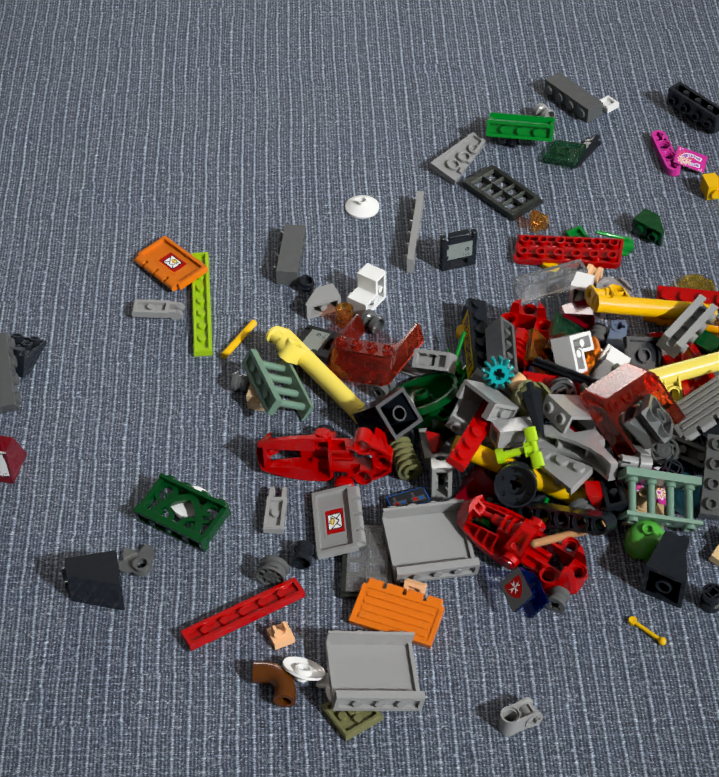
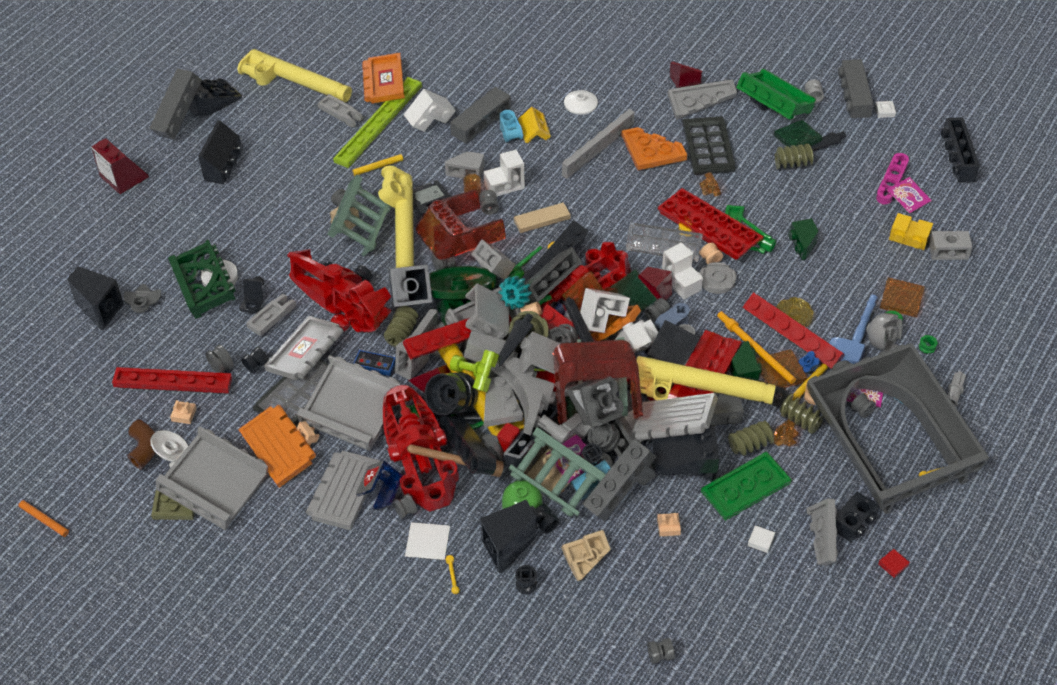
camera: 35 degrees right, 5 degrees up
black plate [296,275,315,292] -> none
red slope [425,431,443,454] -> none
black container [439,228,477,271] -> none
light grey piece [498,697,543,736] -> none
yellow piece [585,284,717,322] -> none
light grey brick [656,294,719,358] -> none
none -> black slope [198,120,243,184]
none -> light yellow piece [237,49,352,102]
none -> black bracket [239,276,264,313]
none -> light grey hinge [306,451,380,530]
none -> white brick [404,89,456,131]
none -> white sticker [405,522,450,560]
none -> medium azure piece [500,110,523,142]
none -> tan tile [514,202,570,233]
none -> yellow panel [518,106,551,143]
none -> orange plate [621,127,687,170]
none -> dark red slope [670,61,703,88]
none -> olive piece [775,144,813,169]

